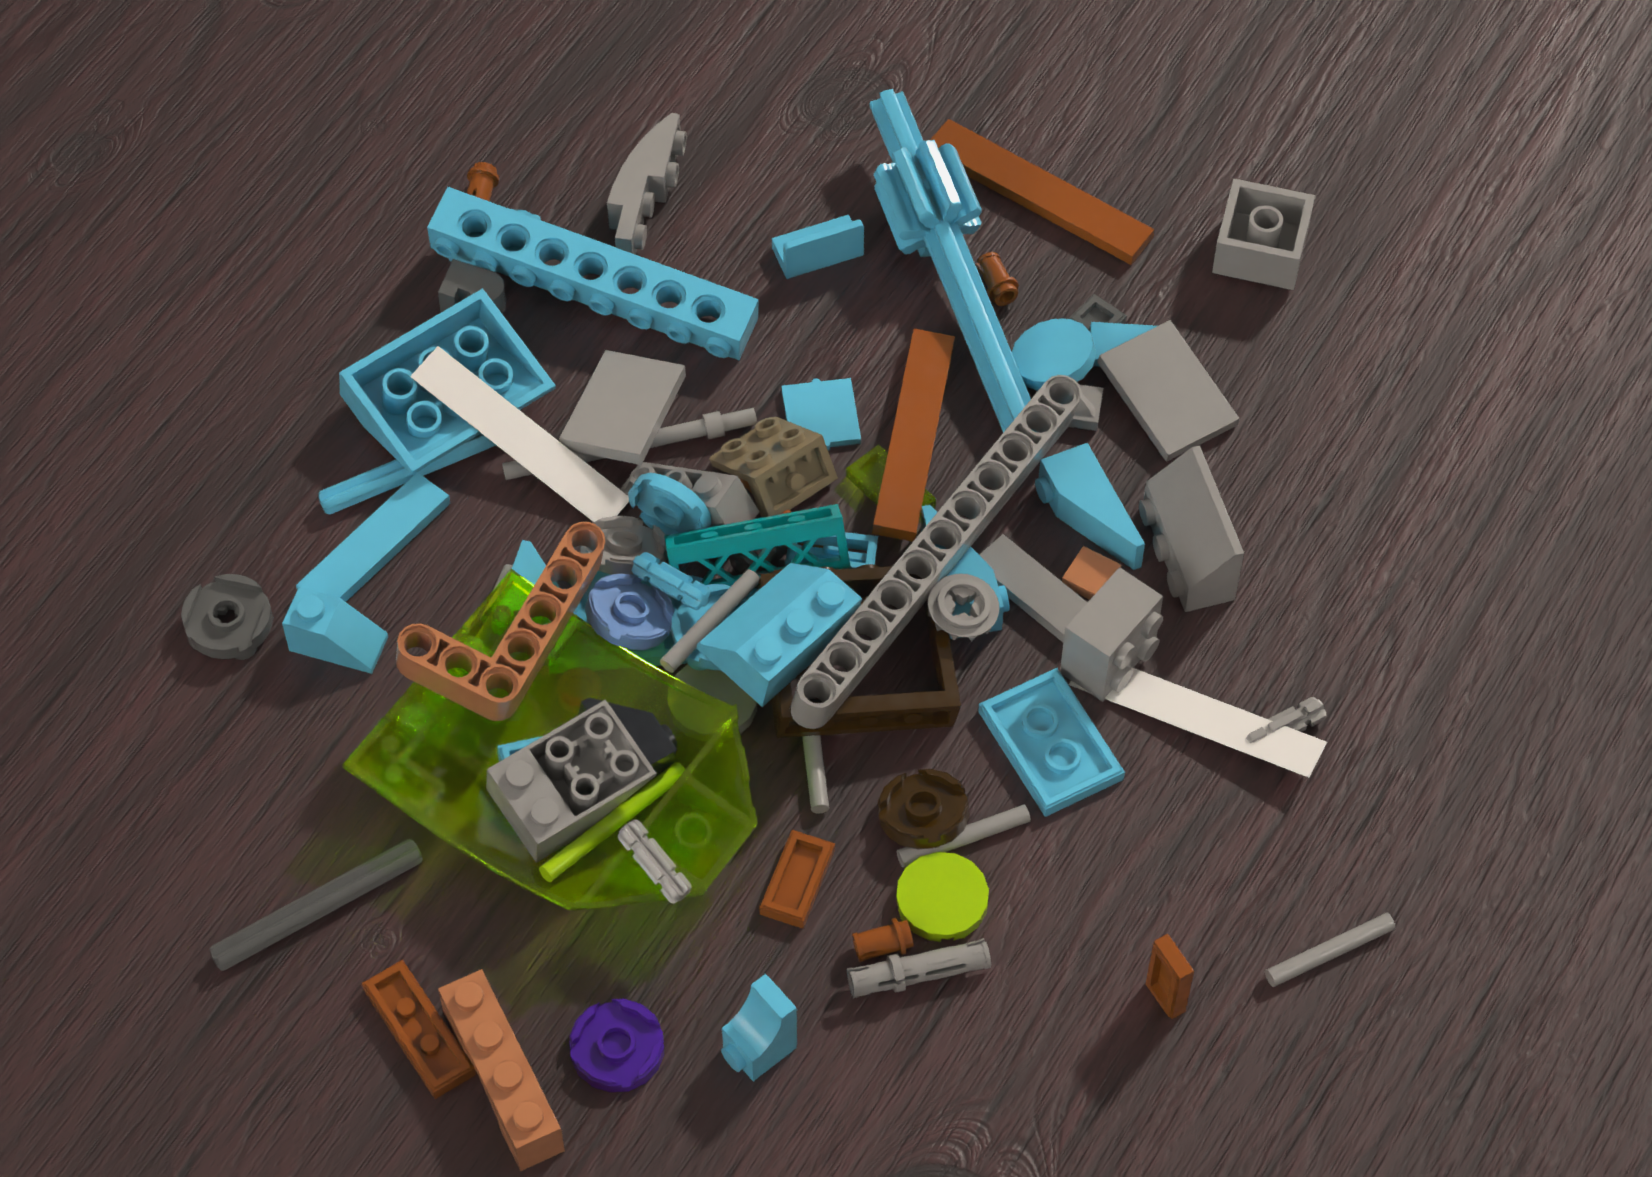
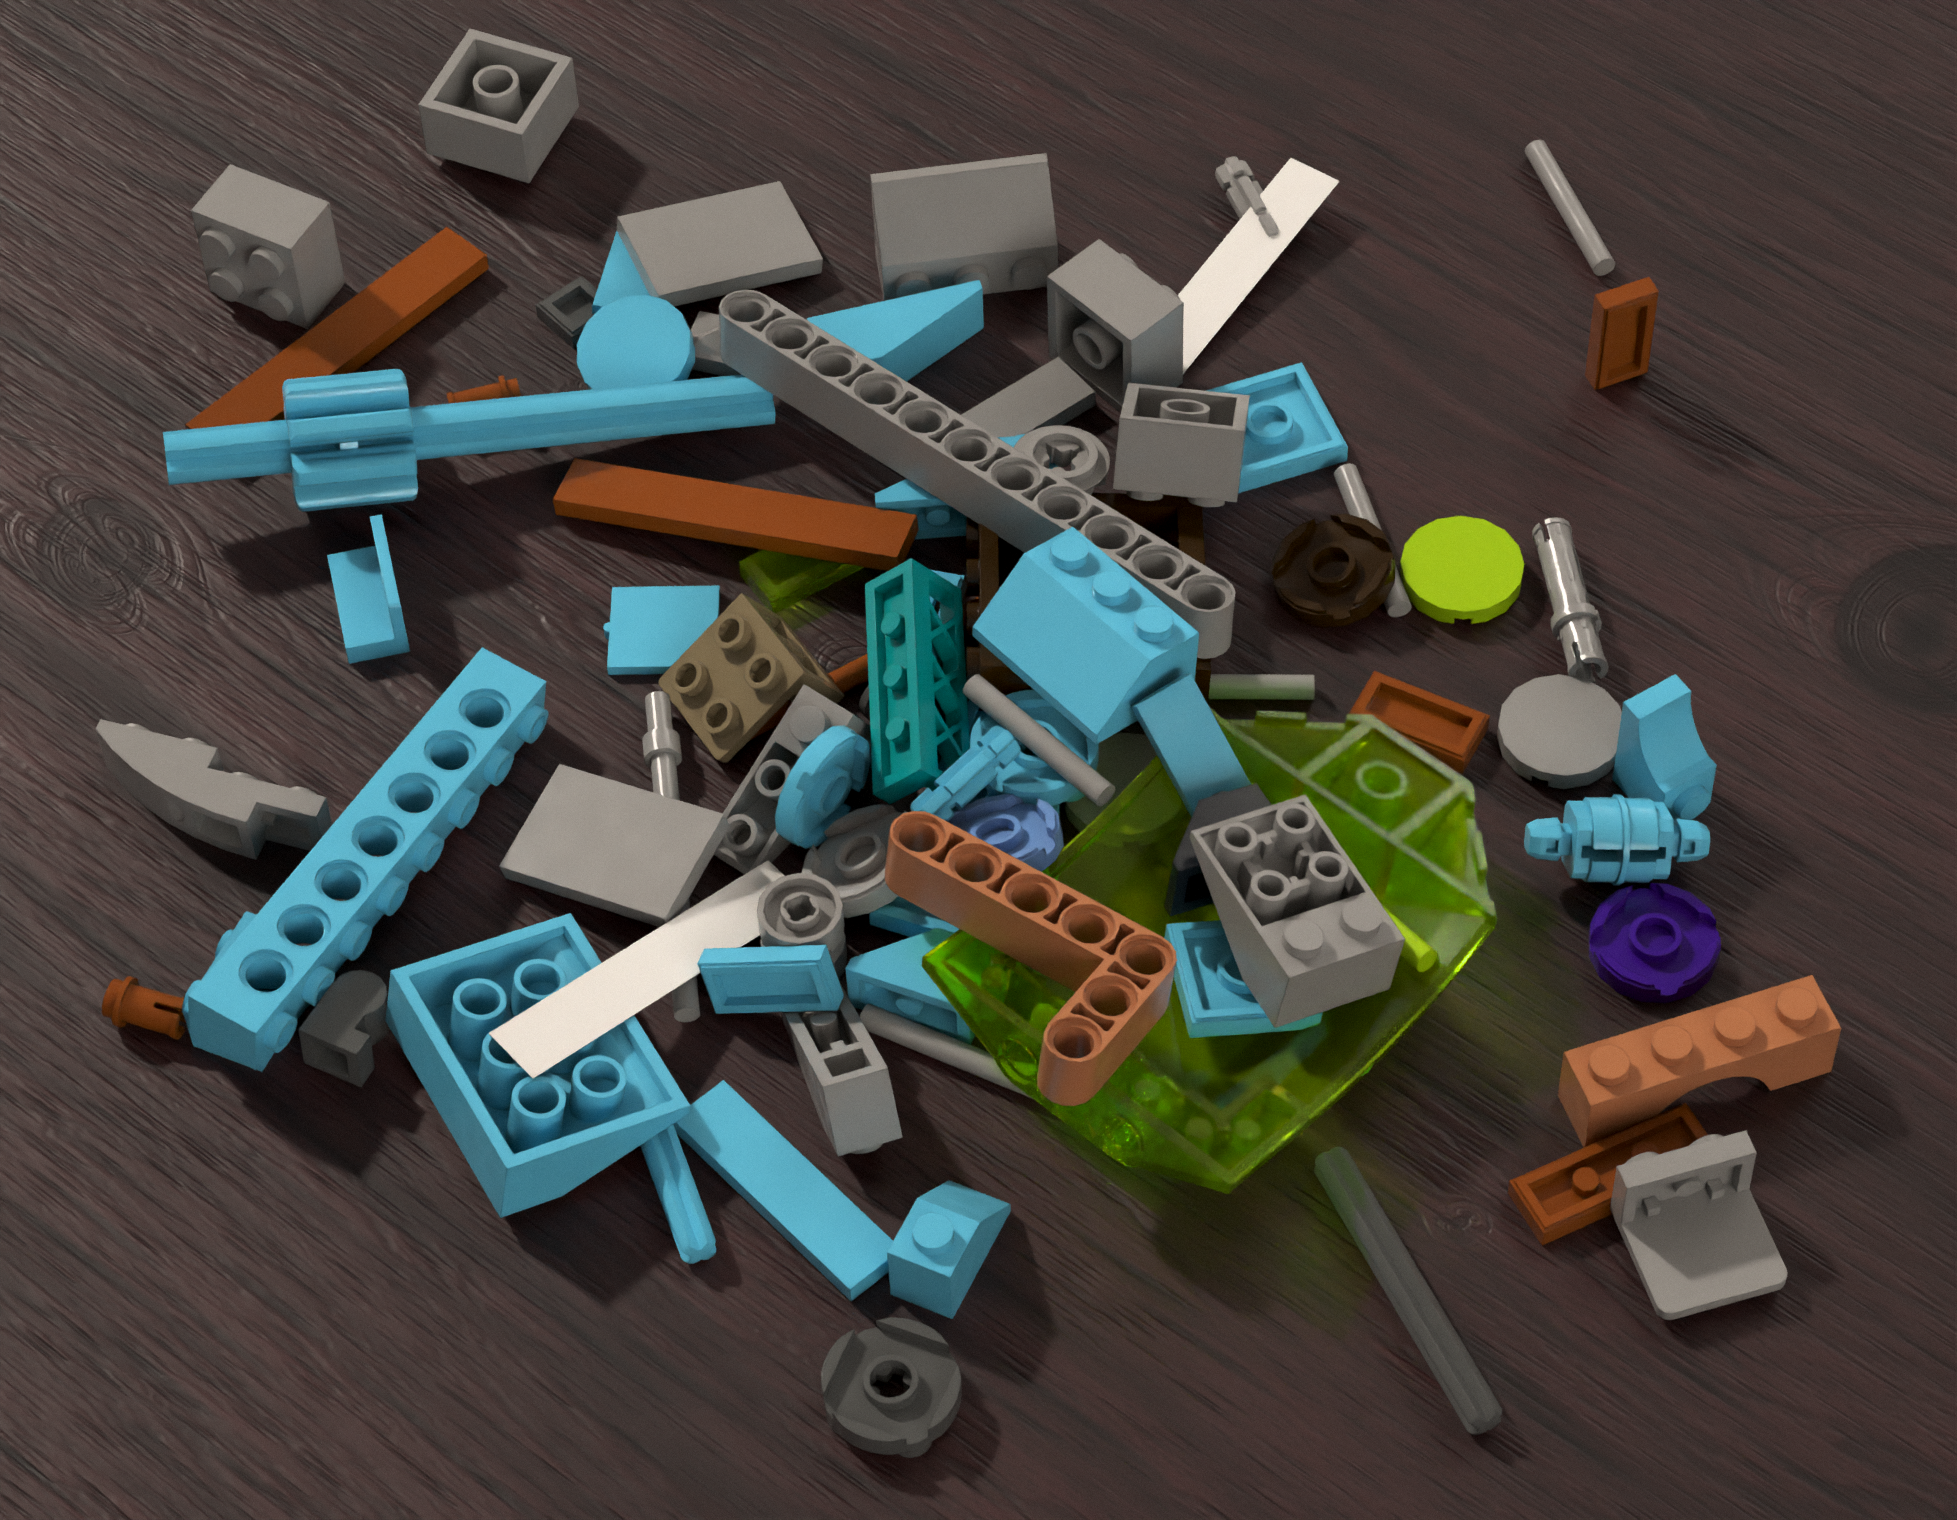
camera: 80 degrees left, 5 degrees down
light grey axle [618,820,692,904] -> none
dark orange pin [852,918,914,963] -> none
nougat tile [1062,546,1122,600] -> none
none -> light grey brick [191,164,345,329]
none -> medium azure tile [697,945,844,1014]
none -> light grey wheel [757,873,847,980]
none -> light grey slope [780,983,903,1156]
none -> light grey brick [1113,383,1250,507]
none -> medium azure tile [1130,674,1251,818]
none -> light grey tile [1497,674,1622,789]
none -> medium azure piece [1524,794,1710,886]
none -> light grey bracket [1610,1130,1788,1320]

